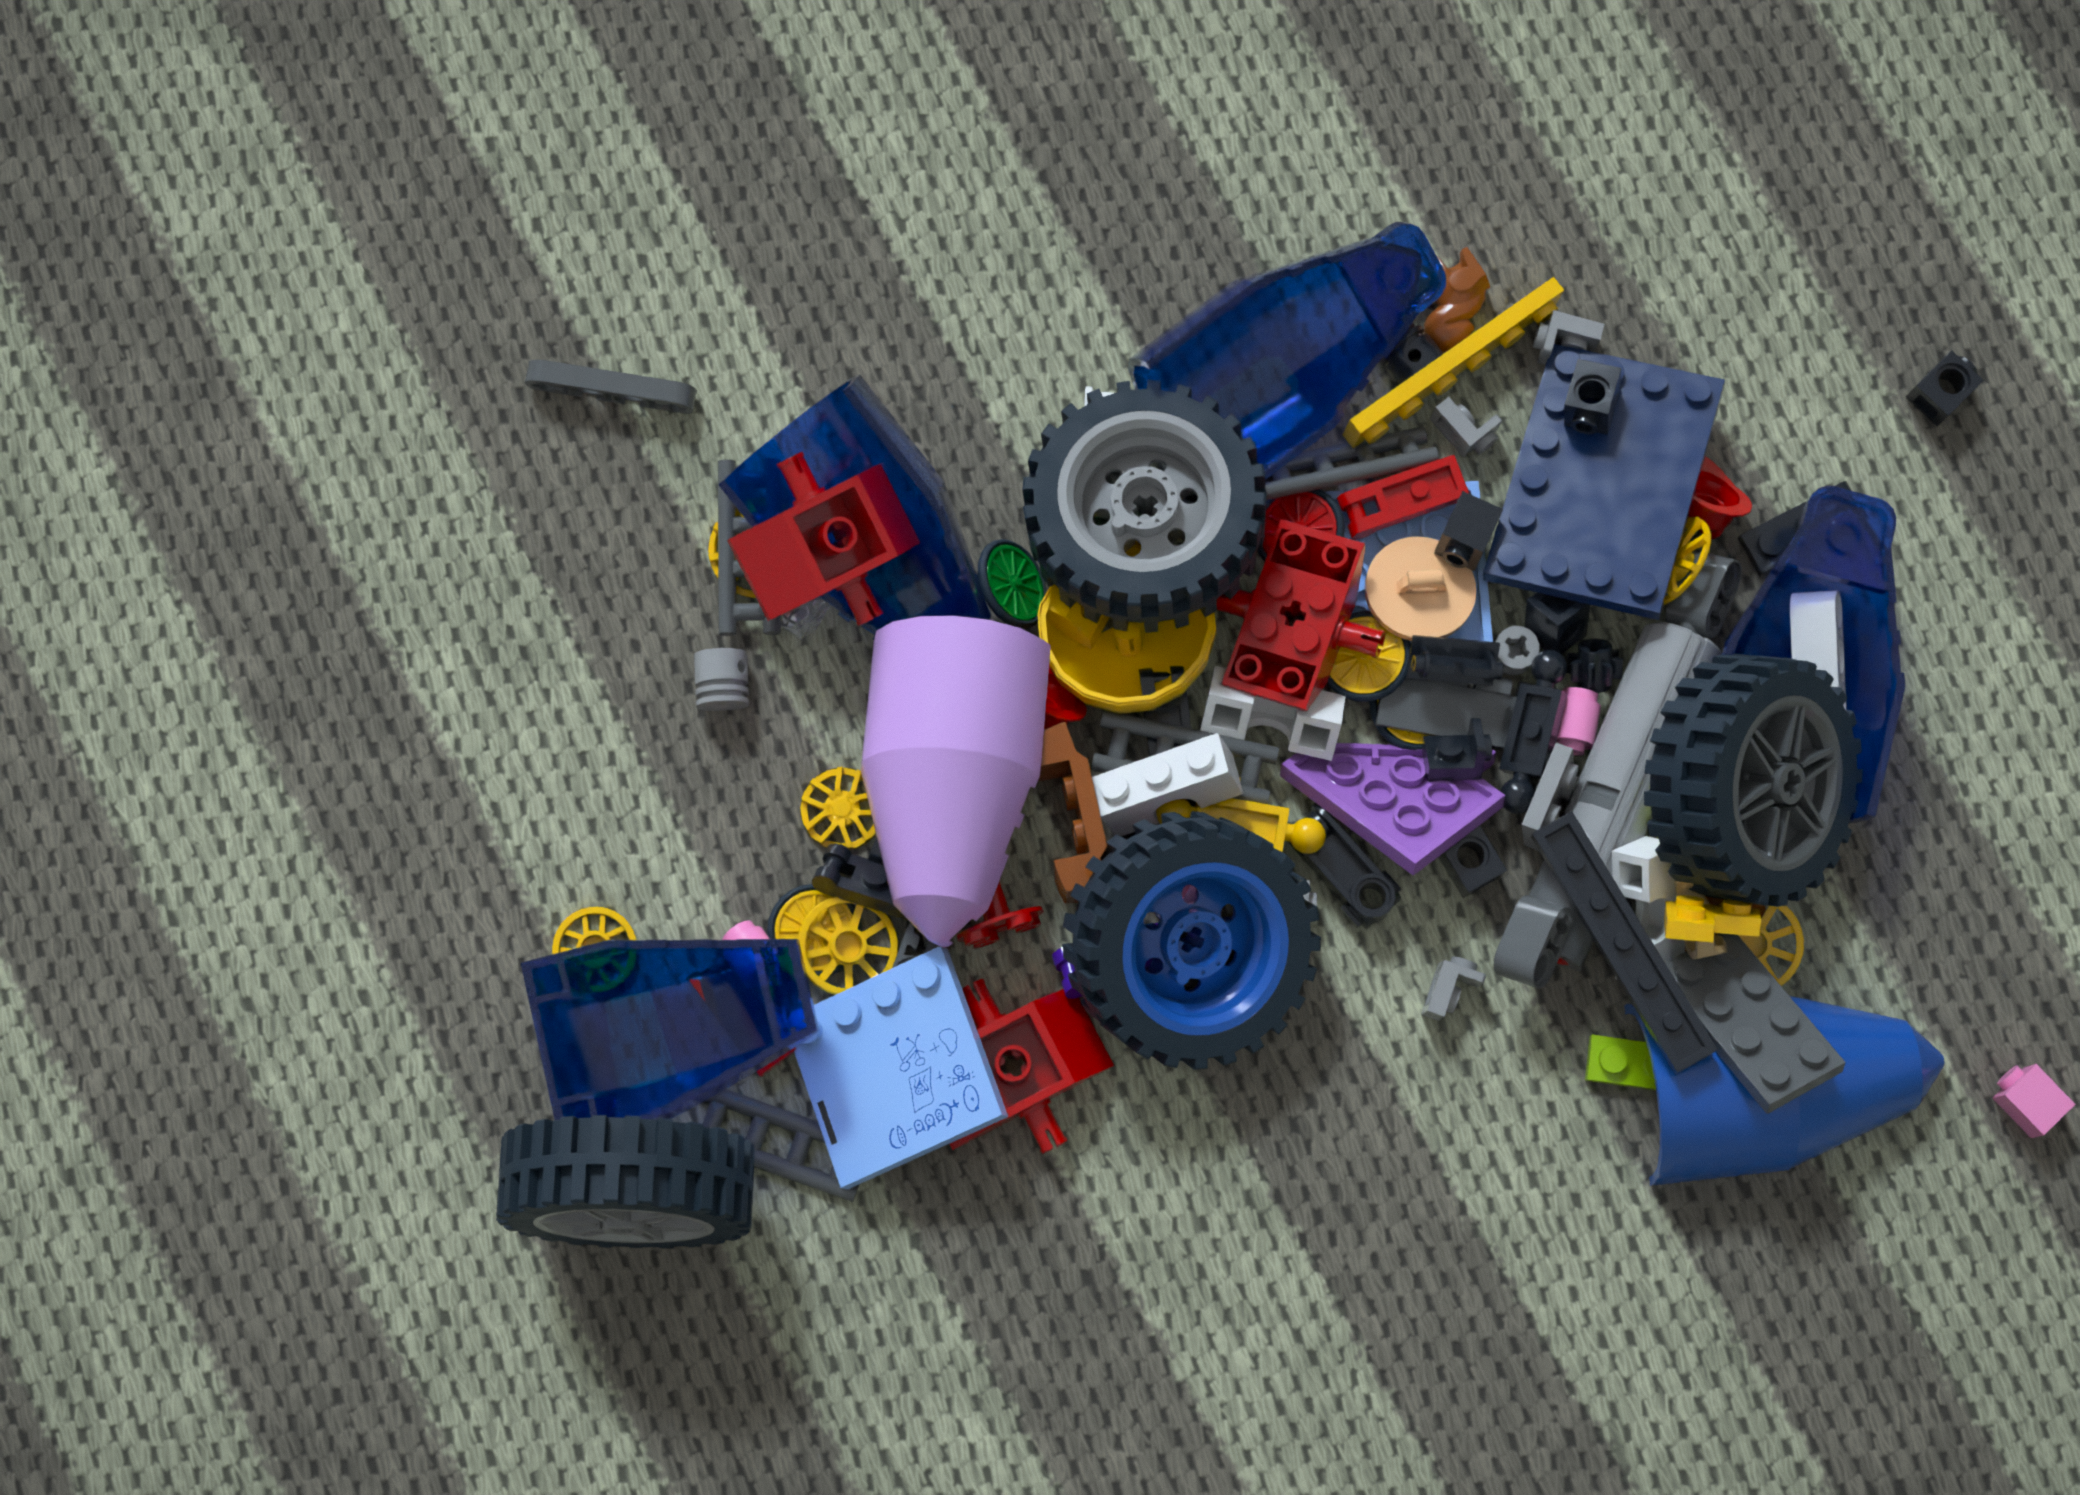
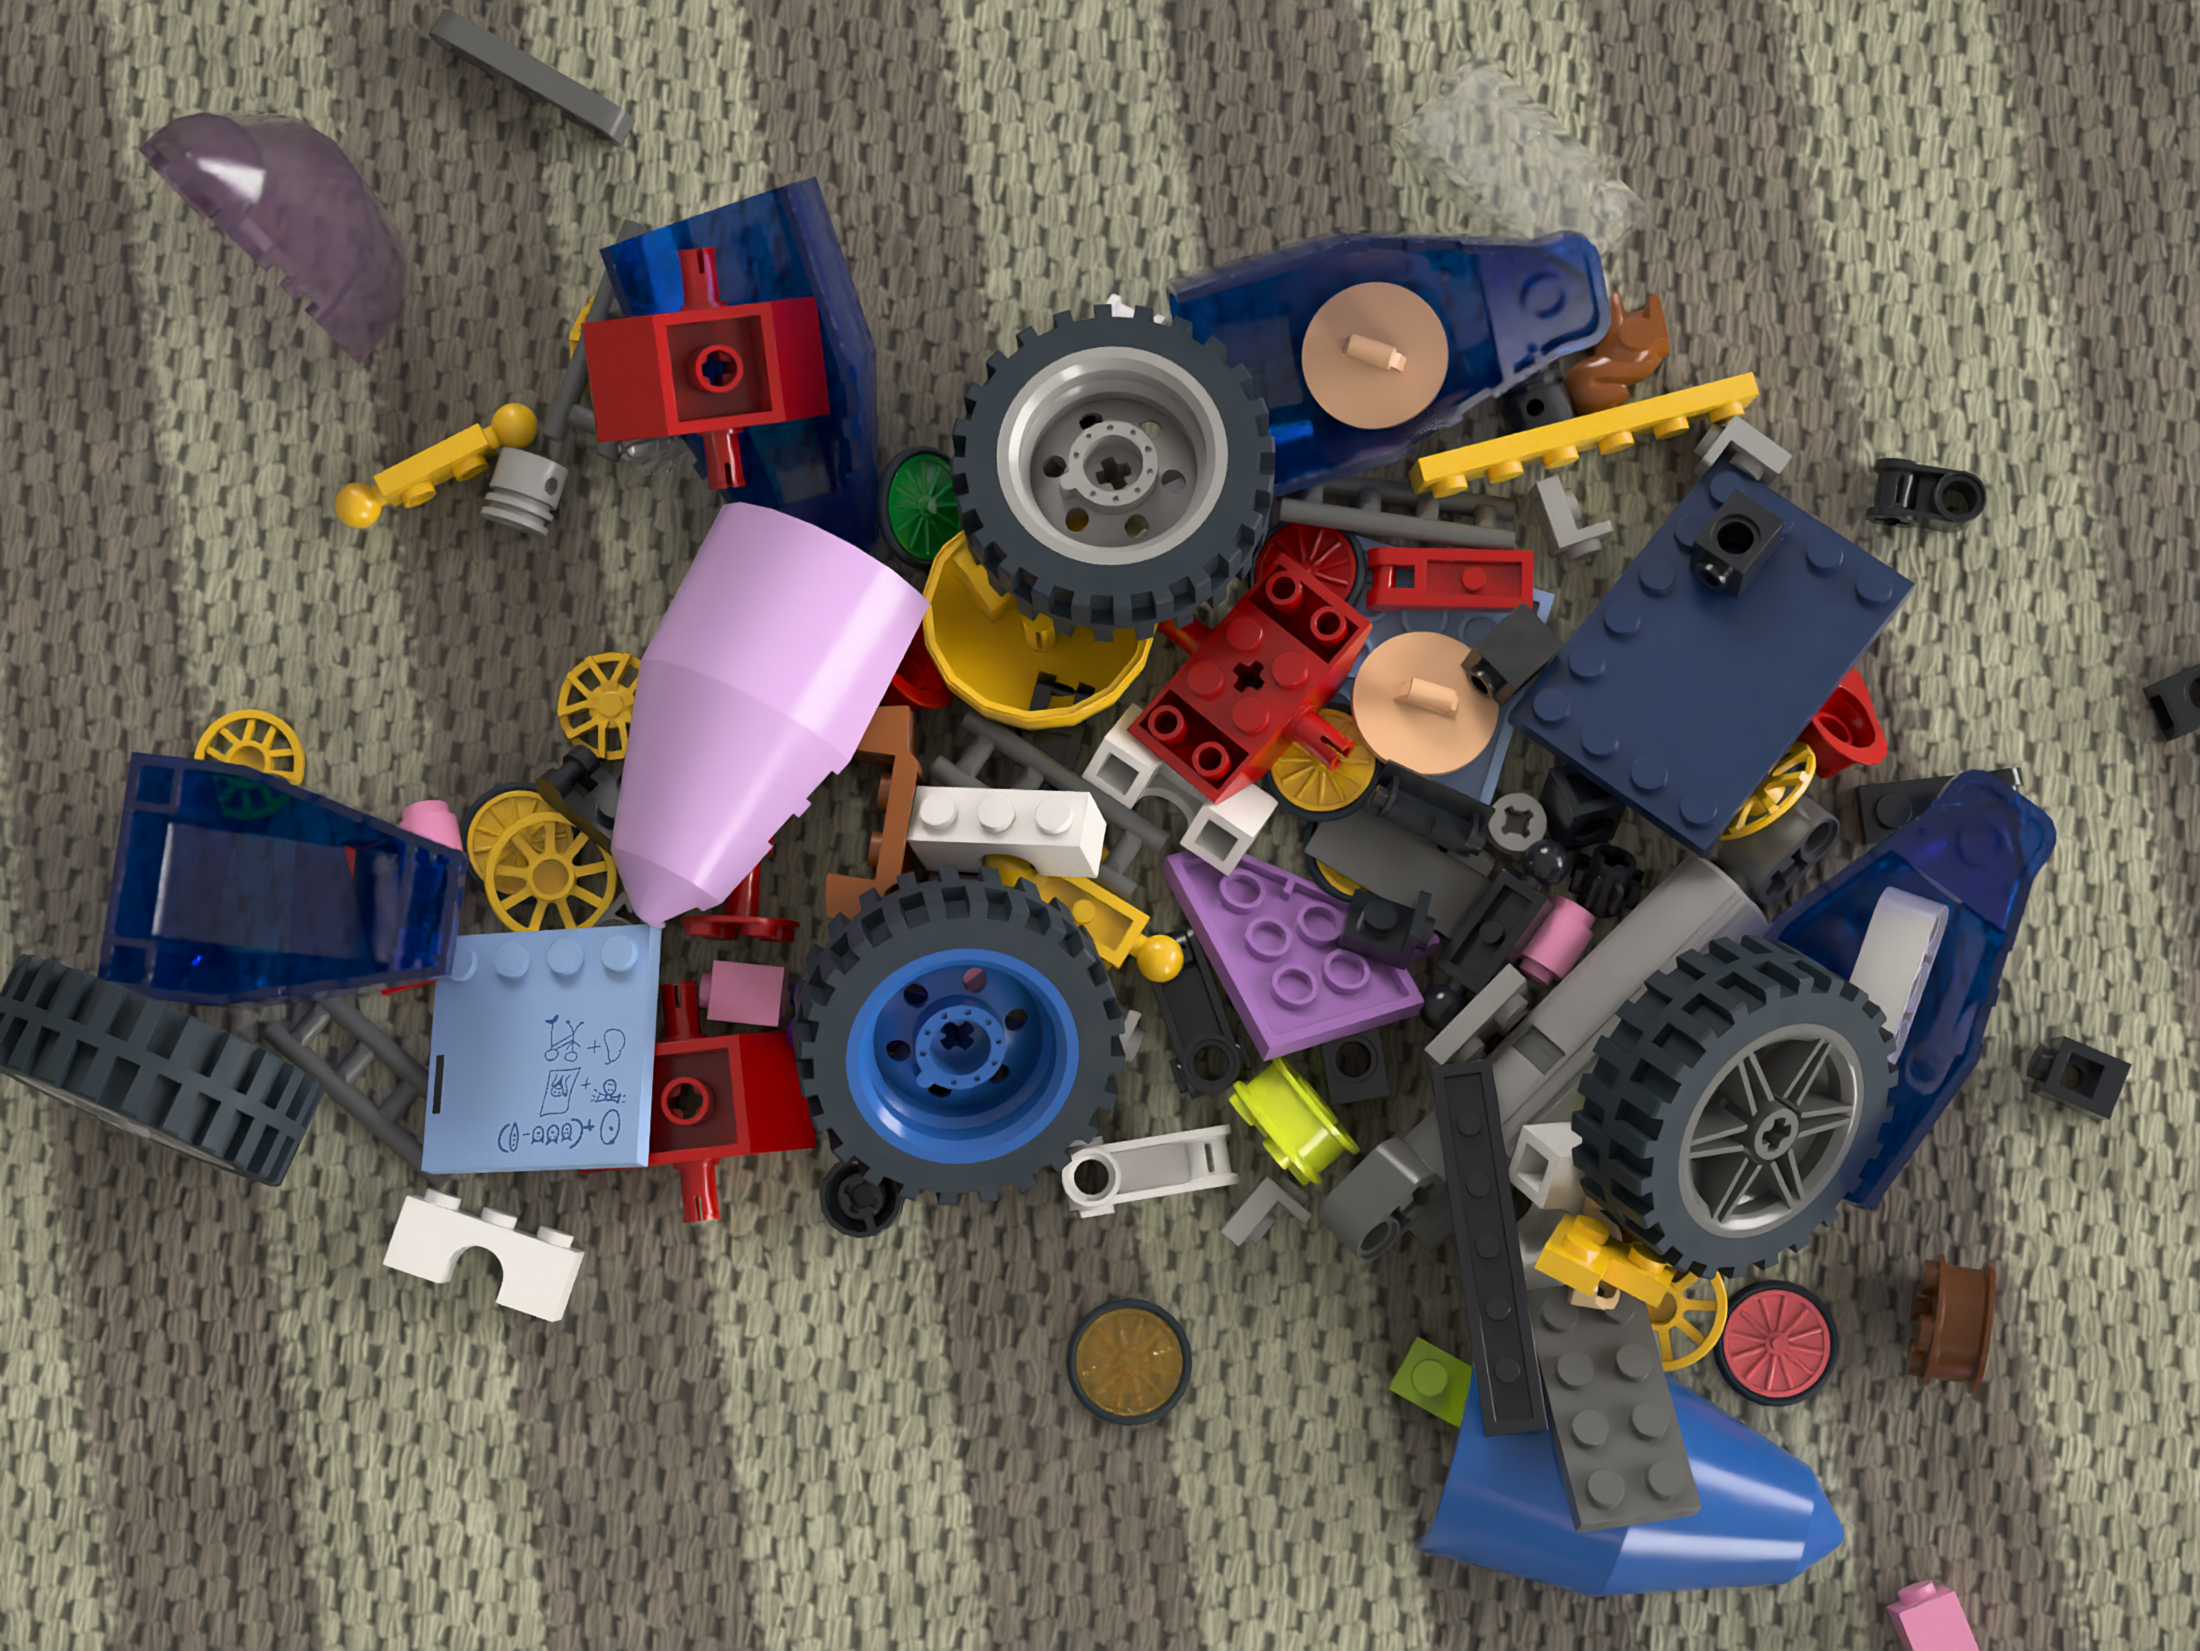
camera: 30 degrees right, 5 degrees up
none -> clear purple windscreen [138,110,408,366]
none -> yellow plate [335,403,538,529]
none -> white arch [383,1188,585,1322]
none -> bright pink brick [699,960,790,1029]
none -> black wheel [819,1156,905,1238]
none -> white piece [1061,1124,1240,1218]
none -> clear yellow wheel [1066,1298,1192,1426]
none -> neon yellow wheel [1229,1056,1360,1186]
none -> light nougat shield [1302,282,1449,430]
none -> clear piece [1393,48,1649,305]
none -> coral wheel [1713,1280,1839,1407]
none -> black piece [1866,458,1987,533]
none -> reddish brown wheel [1906,1253,1996,1395]
none -> black brick [2026,1036,2132,1120]

